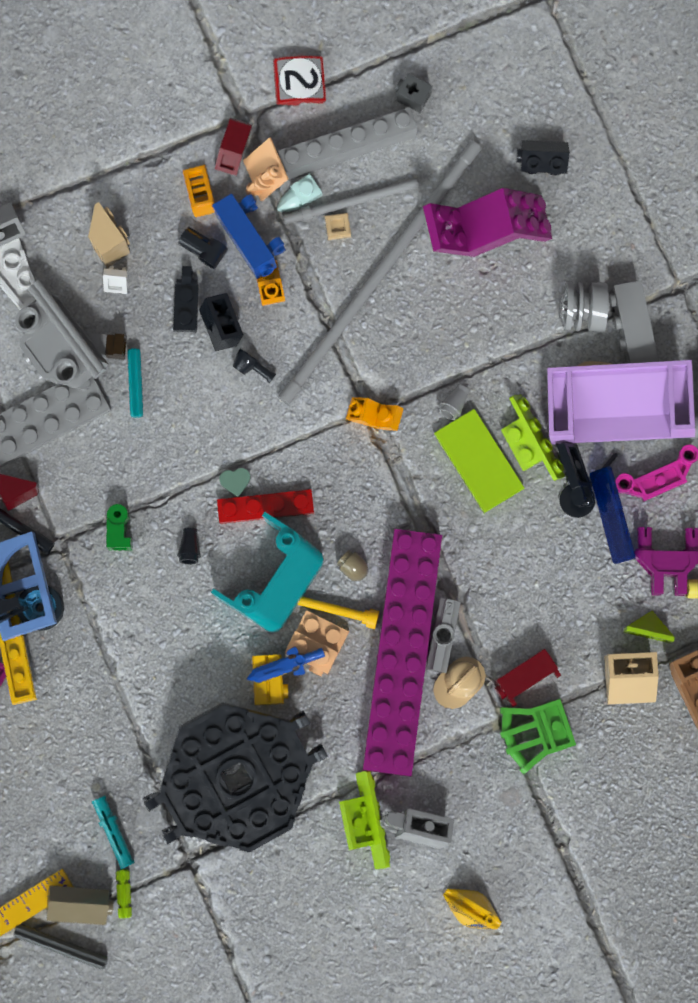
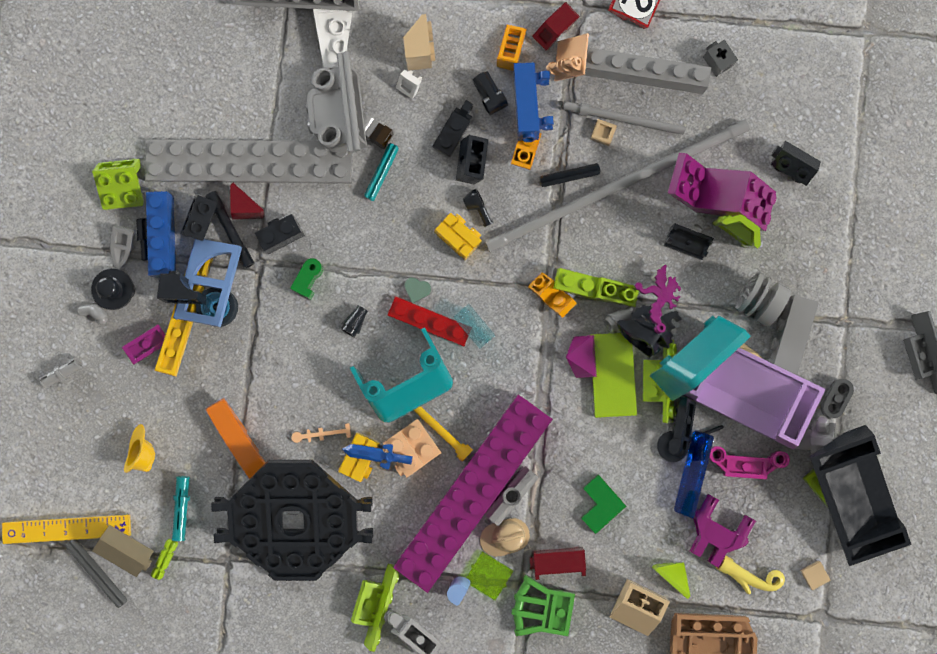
camera: 30 degrees right, 5 degrees up
light aqua plate [277,174,322,212] -> none
dark tan piece [337,550,368,581] -> none
none -> yellow piece [124,424,155,473]
none -> orange slope [206,398,266,479]
none -> black brick [255,214,305,255]
none -> light nougat piece [291,423,351,443]
none -> yellow brick [434,213,482,260]
none -> light blue brick [447,577,471,606]
none -> clear light blue hinge [454,304,496,349]
none -> clear neon green piece [466,551,513,601]
none -> black axle [540,163,600,187]
none -> lime slope [553,268,639,307]
none -> magenta slope [566,335,597,378]
none -> green tile [581,474,627,534]
none -> black helmet [617,264,682,358]
none -> teal windscreen [650,315,751,401]
none -> black hinge [663,223,714,260]
none -> lime piece [711,215,761,249]

